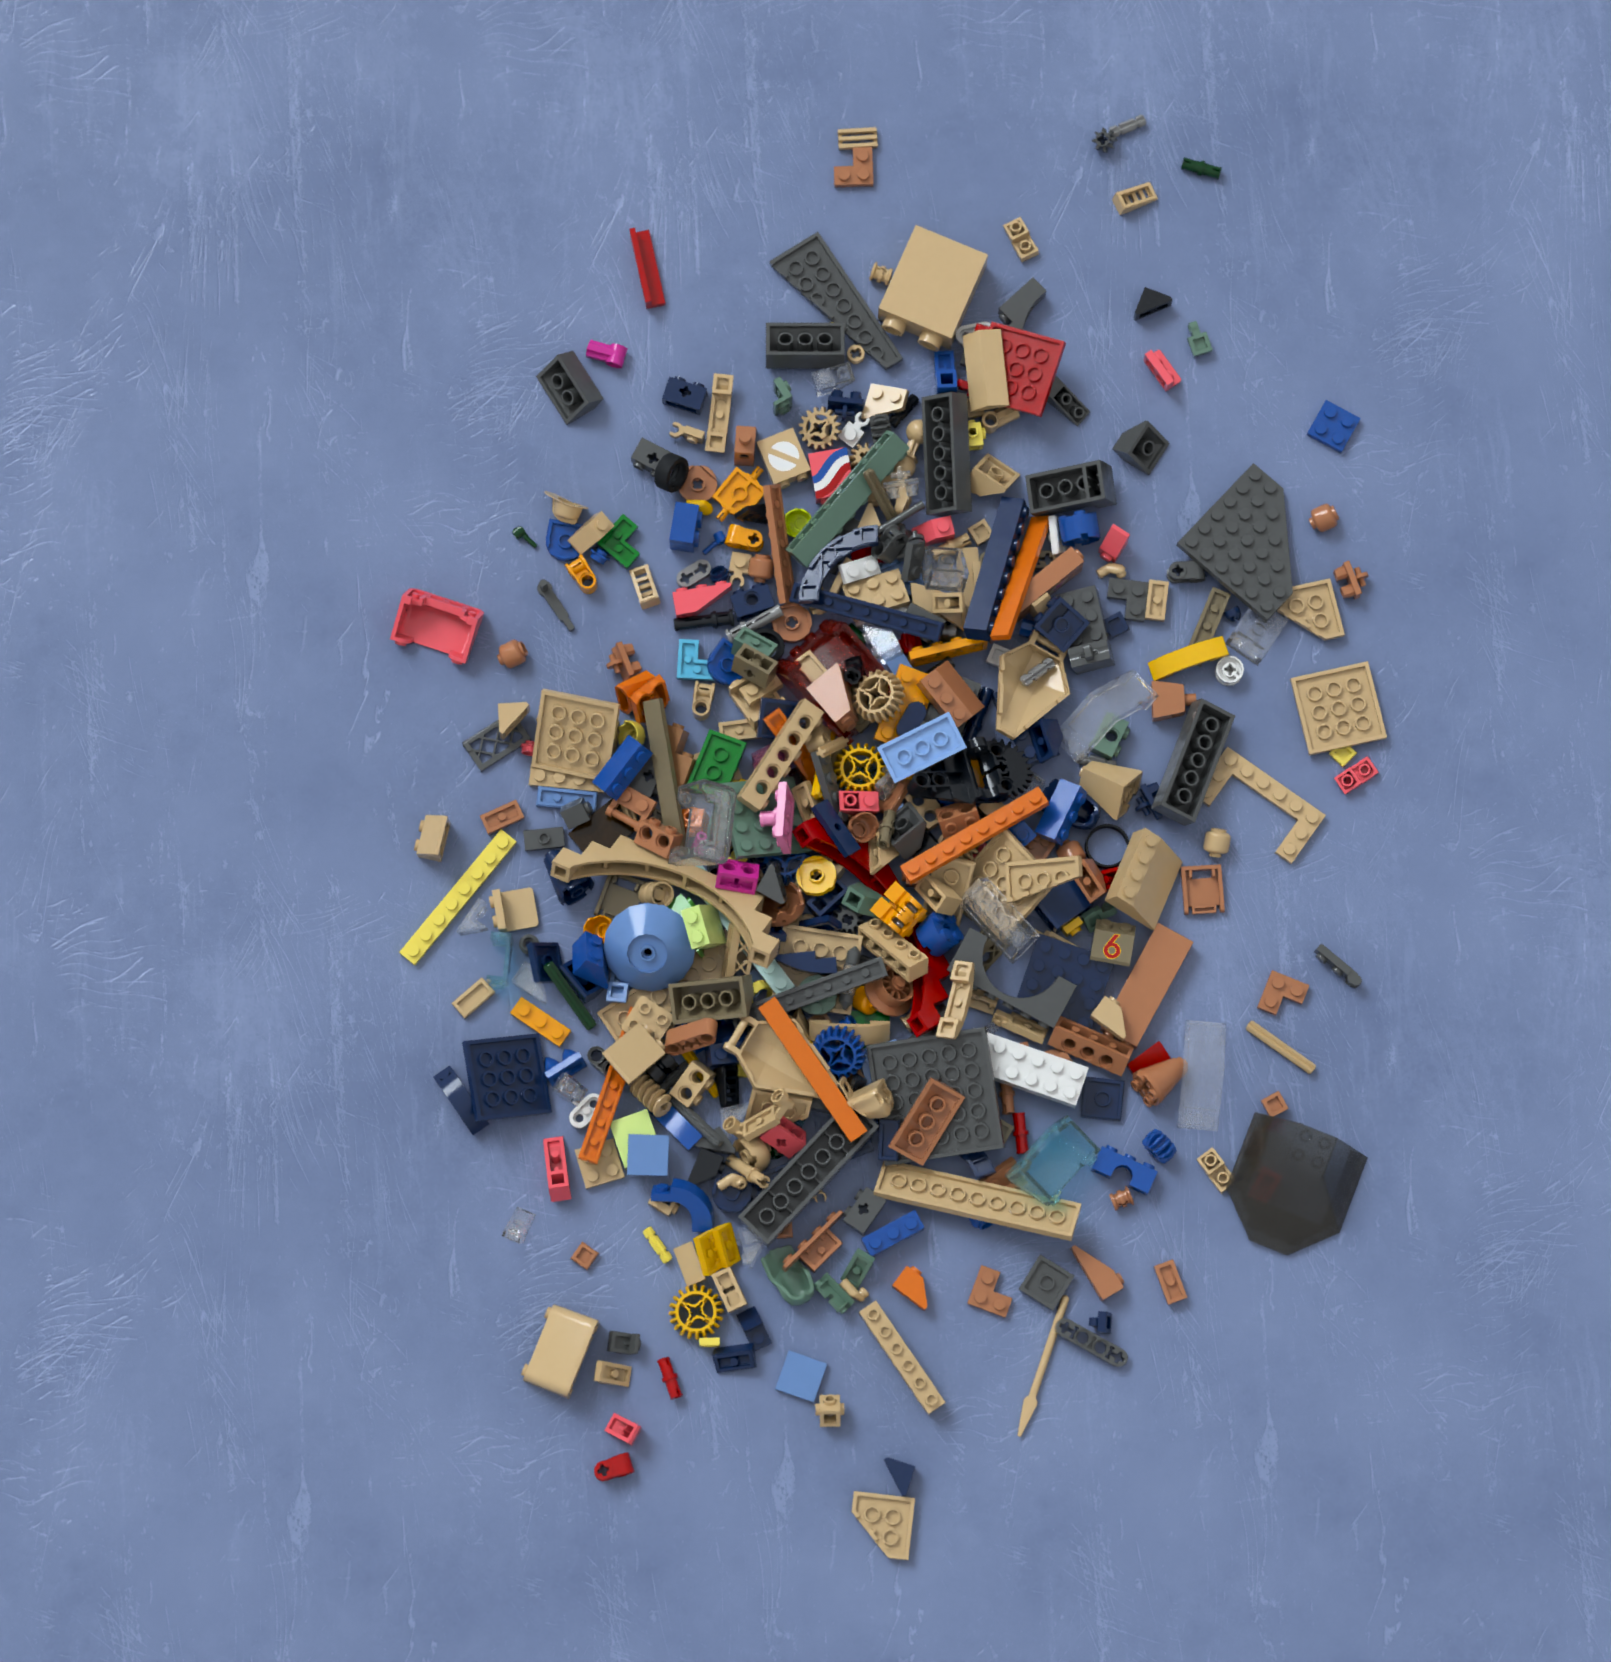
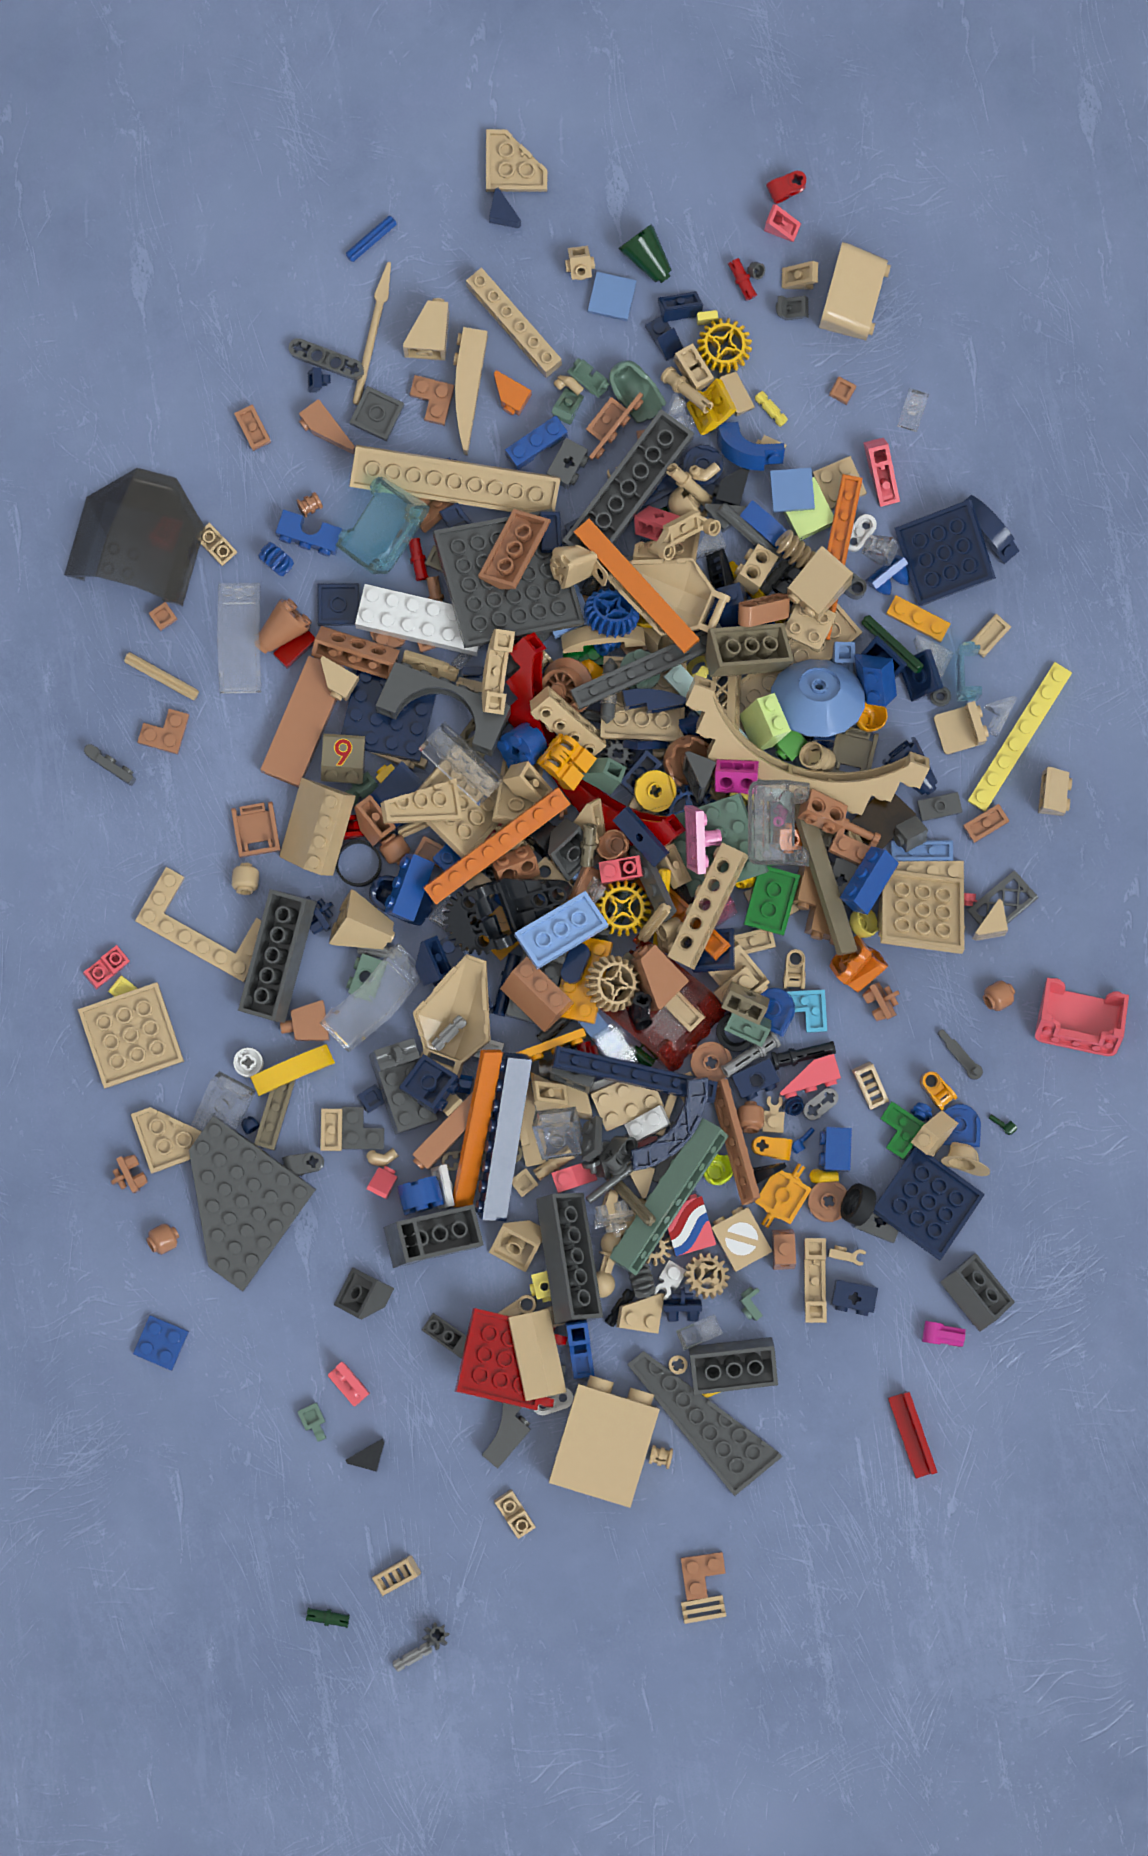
camera: 170 degrees right, 5 degrees up
none -> blue axle [346,216,397,262]
none -> tan slope [403,298,449,361]
none -> tan slope [453,327,488,455]
none -> dark blue tile [463,667,484,678]
none -> dark green cone [618,224,672,283]
none -> tan pin [661,366,713,413]
none -> dark grey hinge [747,262,765,279]
none -> dark blue plate [873,1146,985,1261]

